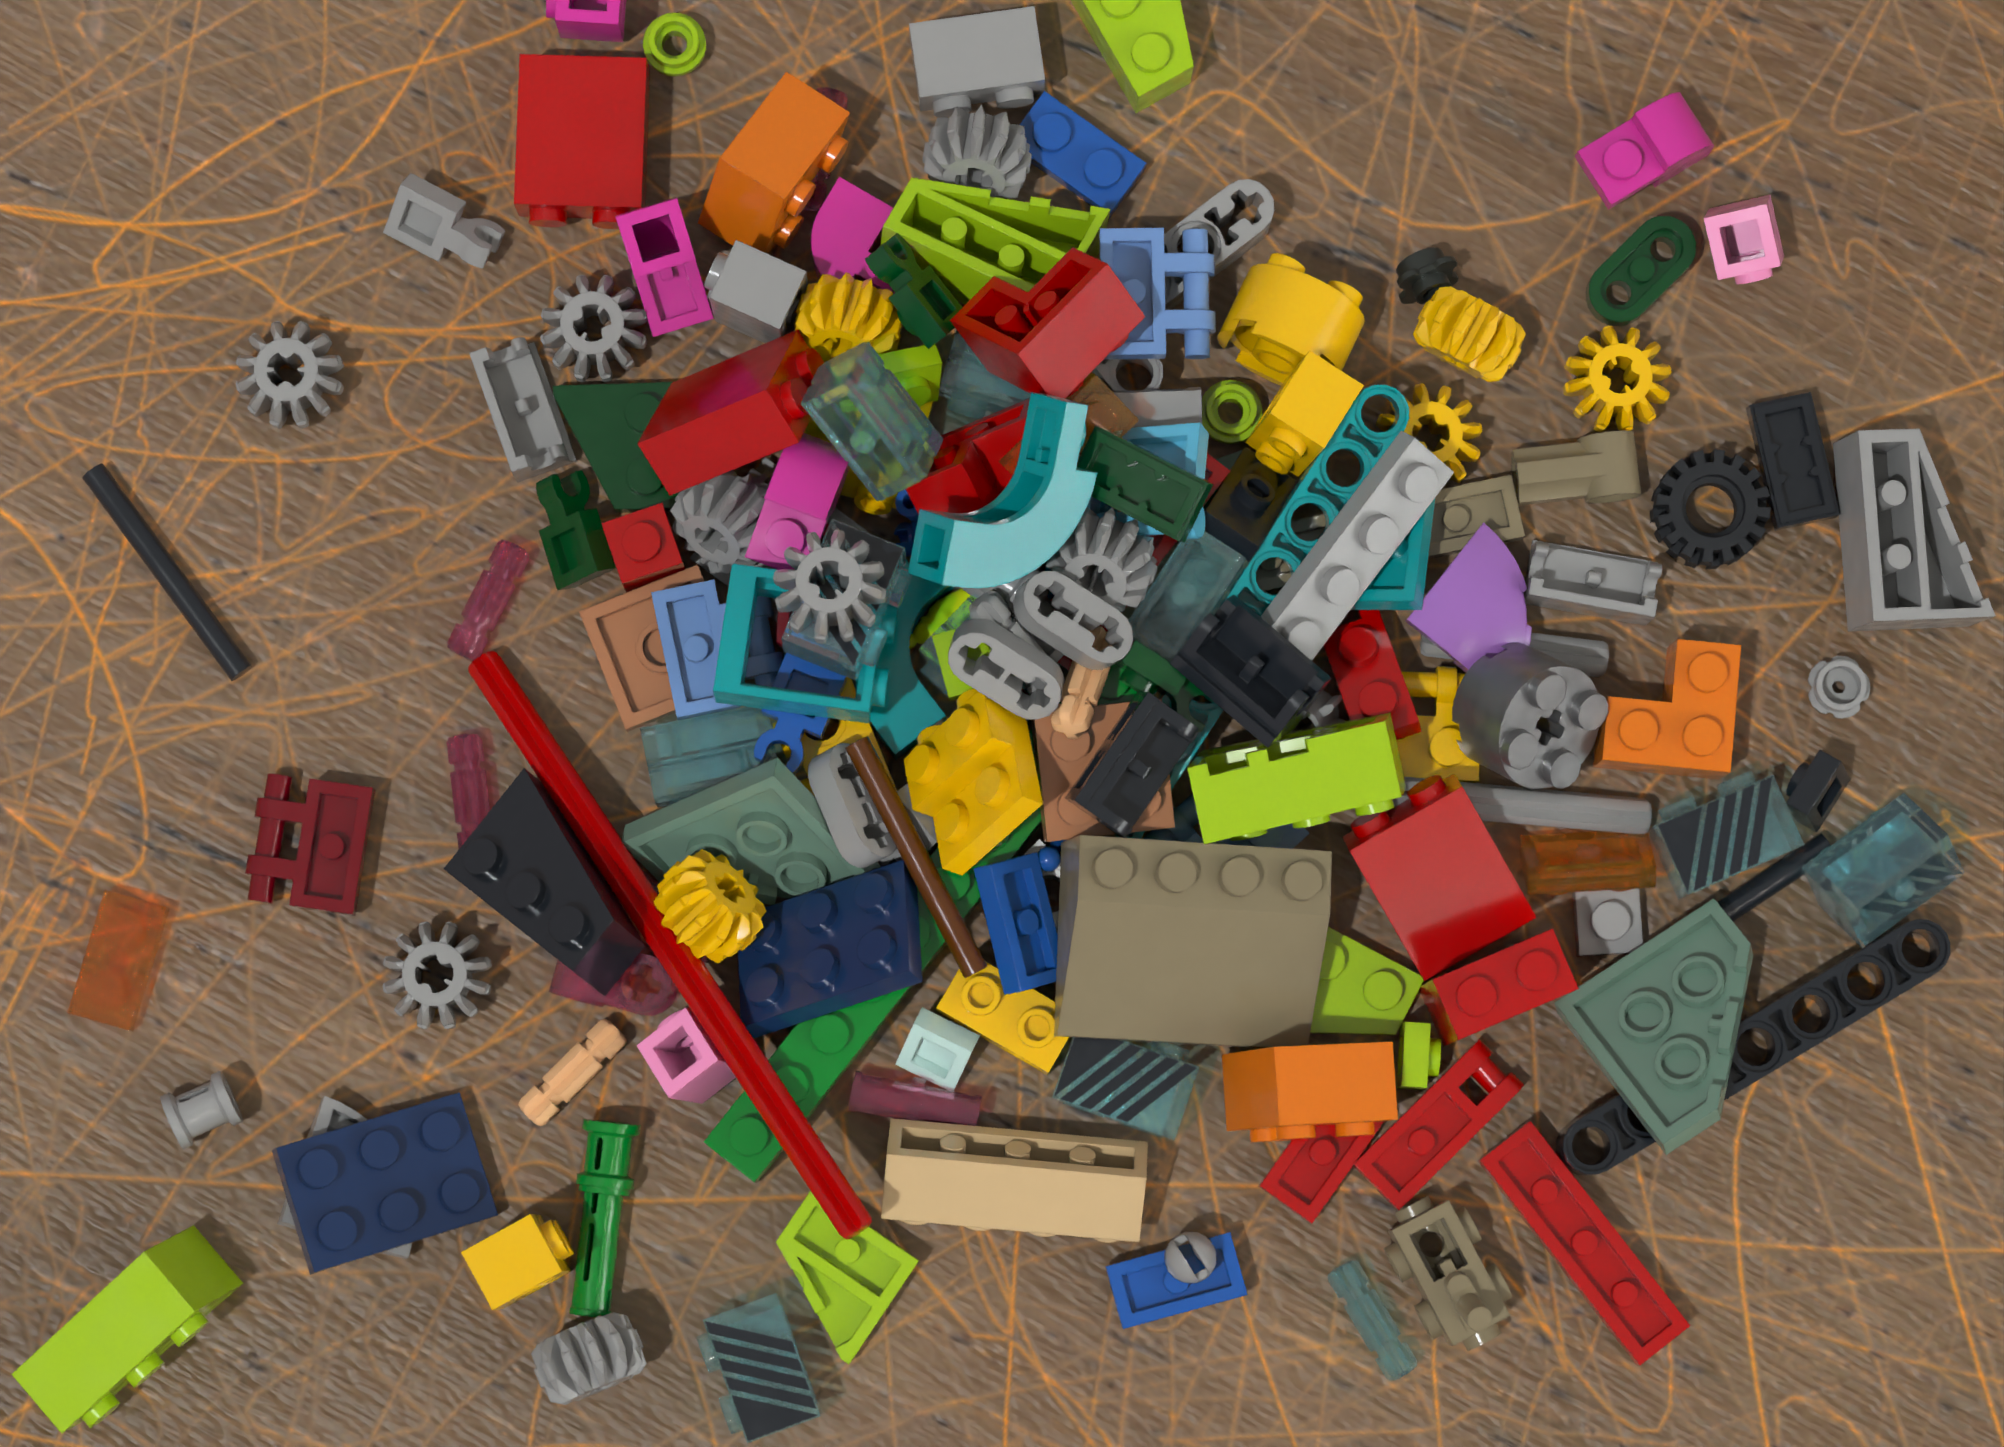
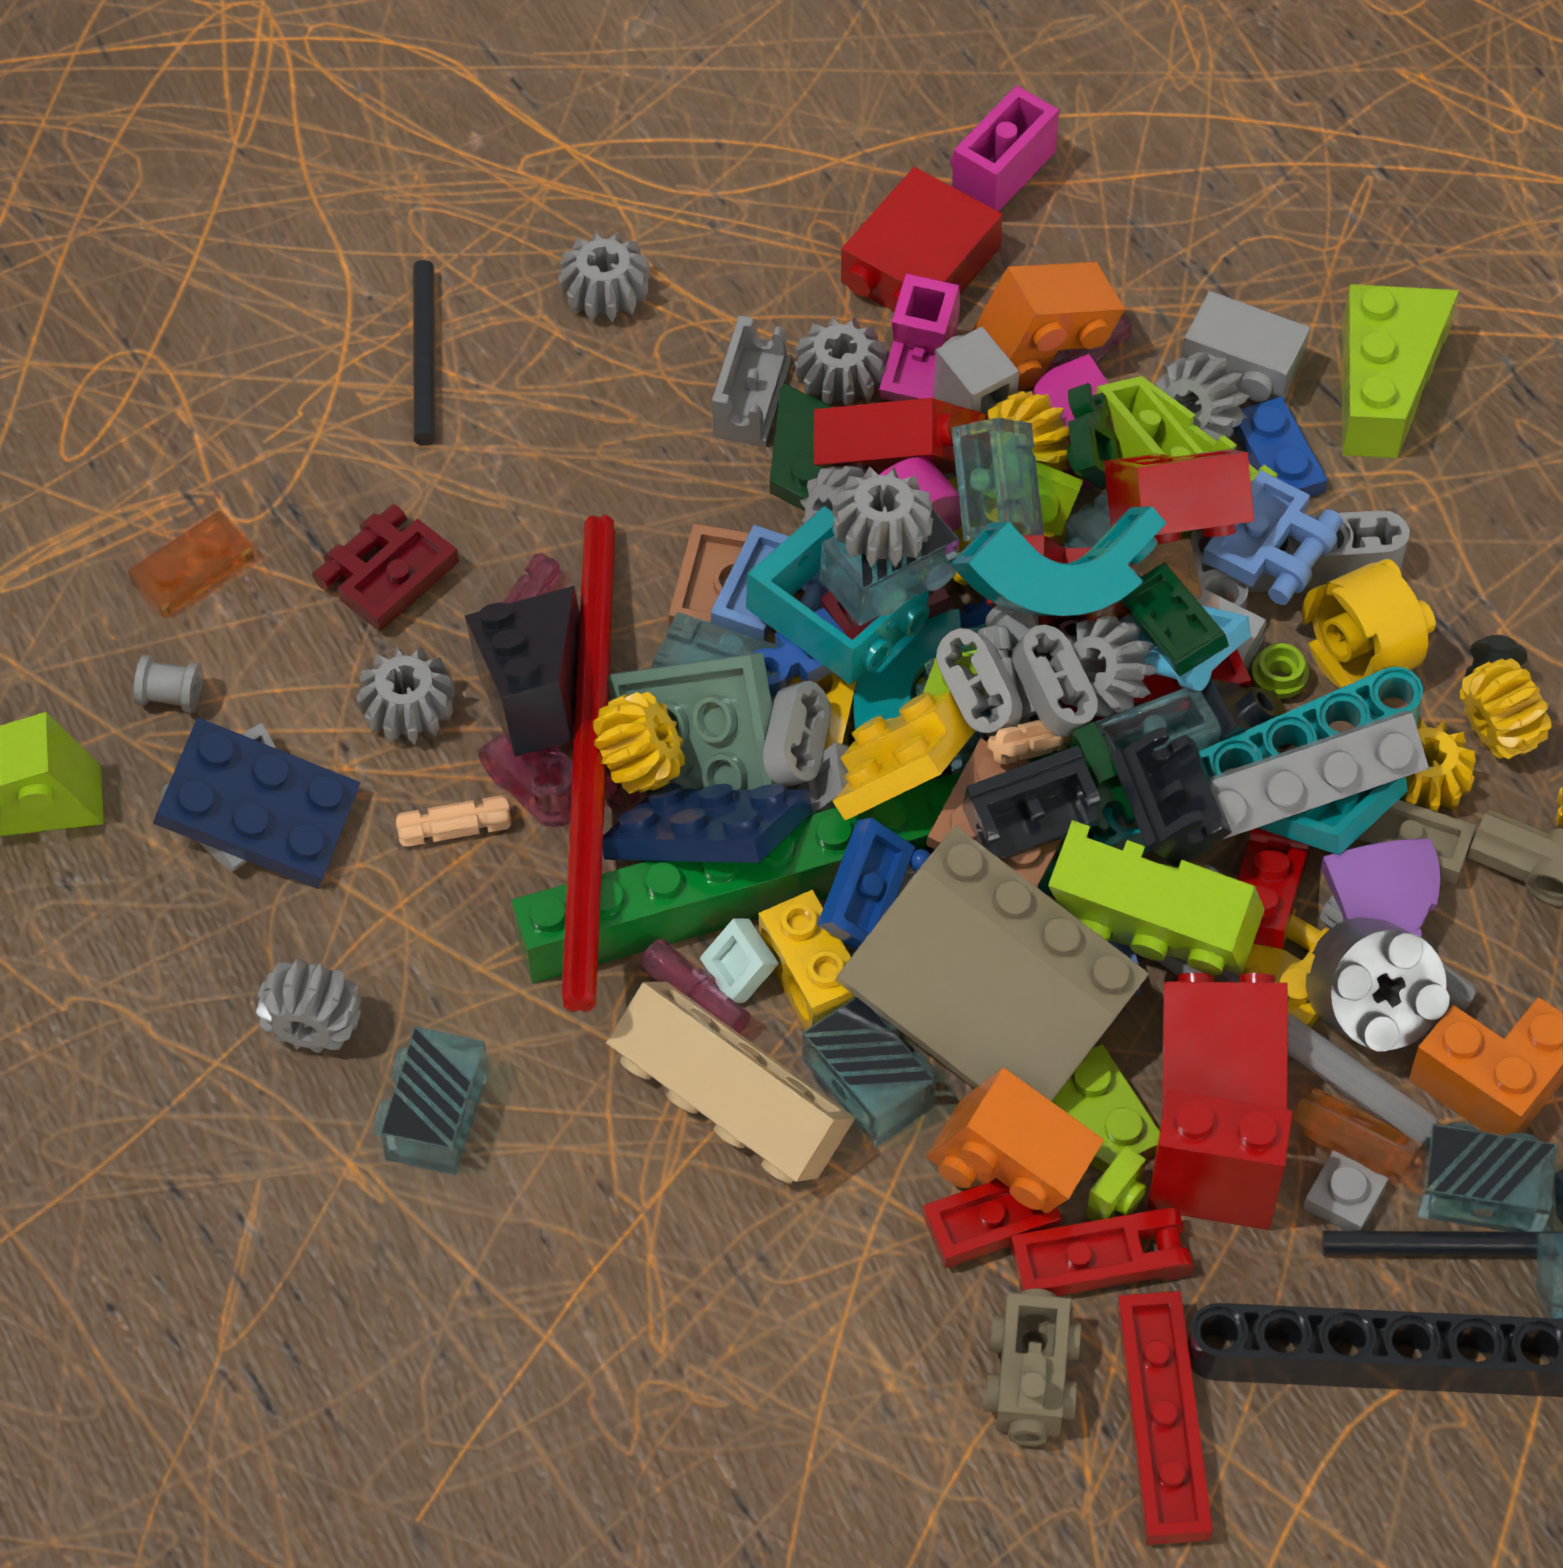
camera: 40 degrees right, 25 degrees down
light grey plate [383,173,505,268] -> none
clear pink axle [447,539,529,661] -> none
yellow brick [461,1214,574,1310] -> none
dark green plate [536,470,616,591] -> none
green pin [569,1119,641,1317] -> none
red brick [601,503,685,593] -> none
bright pink brick [637,1007,736,1104] -> none
lime plate [643,13,706,76] -> none
lime wing [776,1191,920,1364] -> none
reddish brown bar [845,736,988,978] -> none
blue plate [1105,1232,1248,1329] -> none
light grey hinge [1164,1231,1217,1284] -> none
yellow brick [1245,350,1364,477] -> none
clear light blue axle [1328,1260,1417,1381] -> none
light grey hinge [1524,540,1662,626] -> none
sand green plate [1554,898,1753,1155] -> none

